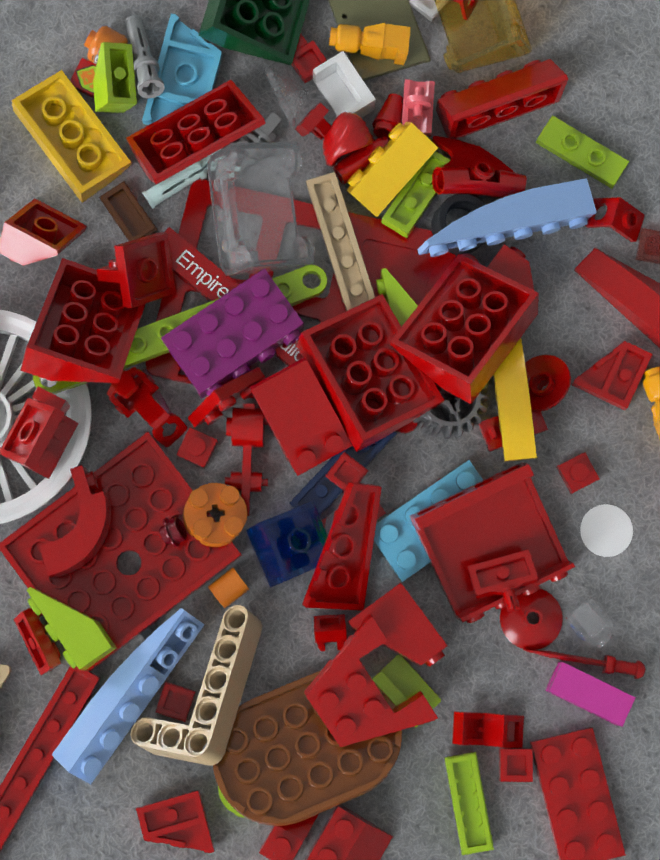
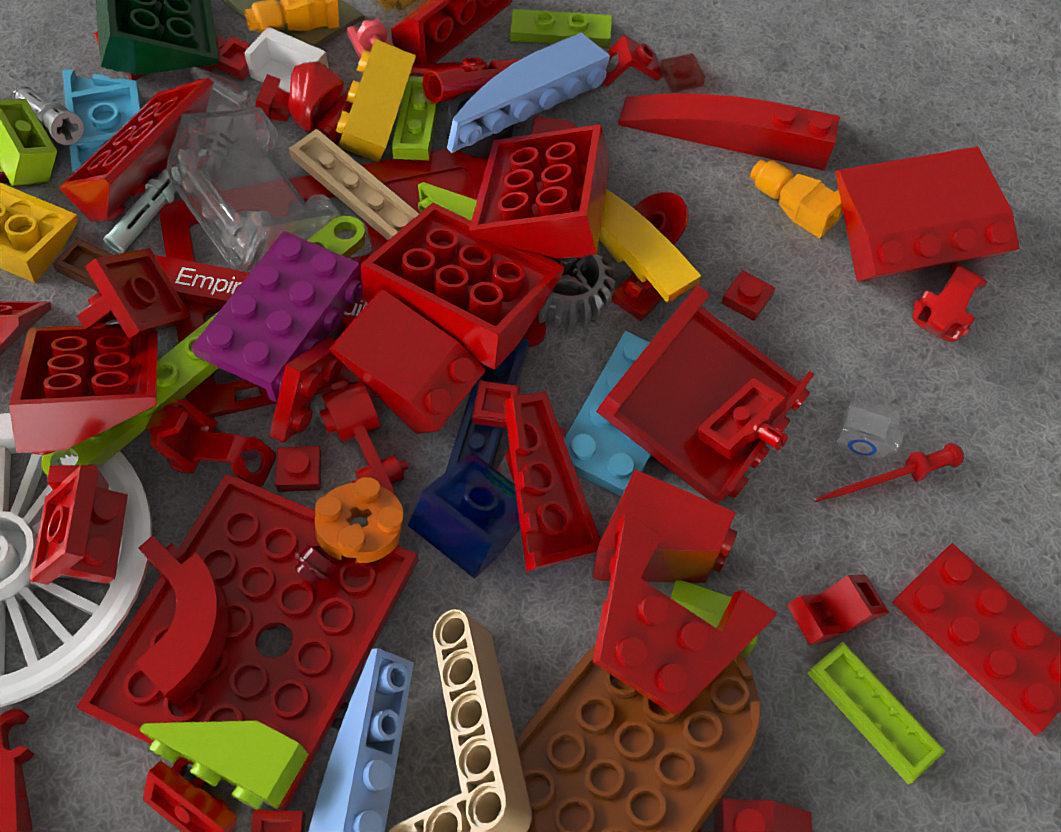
camera: 30 degrees left, 20 degrees down
red tile [155,682,196,722] -> none
orange piece [208,567,250,609] -> none
red tile [314,614,347,651] -> none
red cone [372,93,403,140] -> none
red plate [499,748,533,782] -> none
red dish [500,589,563,650] -> none
dark pink piece [545,662,636,727] -> none
red wing [571,341,653,410] -> none
white sticker [580,504,633,557] -> none

